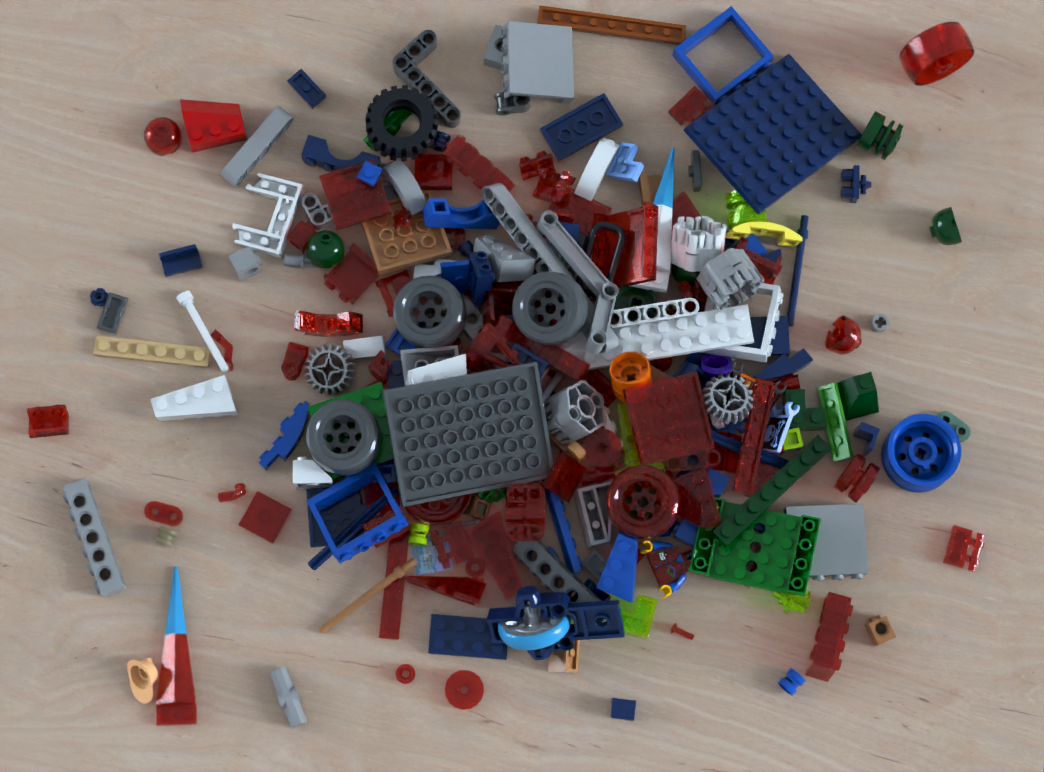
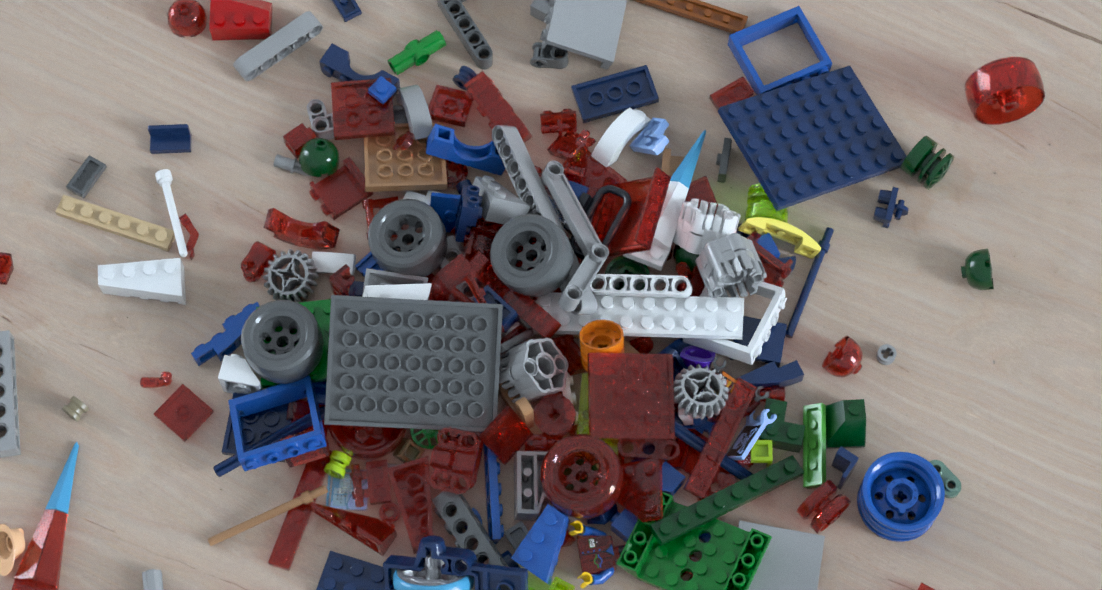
camera: 20 degrees right, 10 degrees down
dark blue plate [90,288,109,306] -> none
clear red plate [144,501,183,527] -> none
light grey brick [229,246,262,282] -> none
white wedge [233,173,306,259] -> none
black tyre [365,85,438,162] -> none

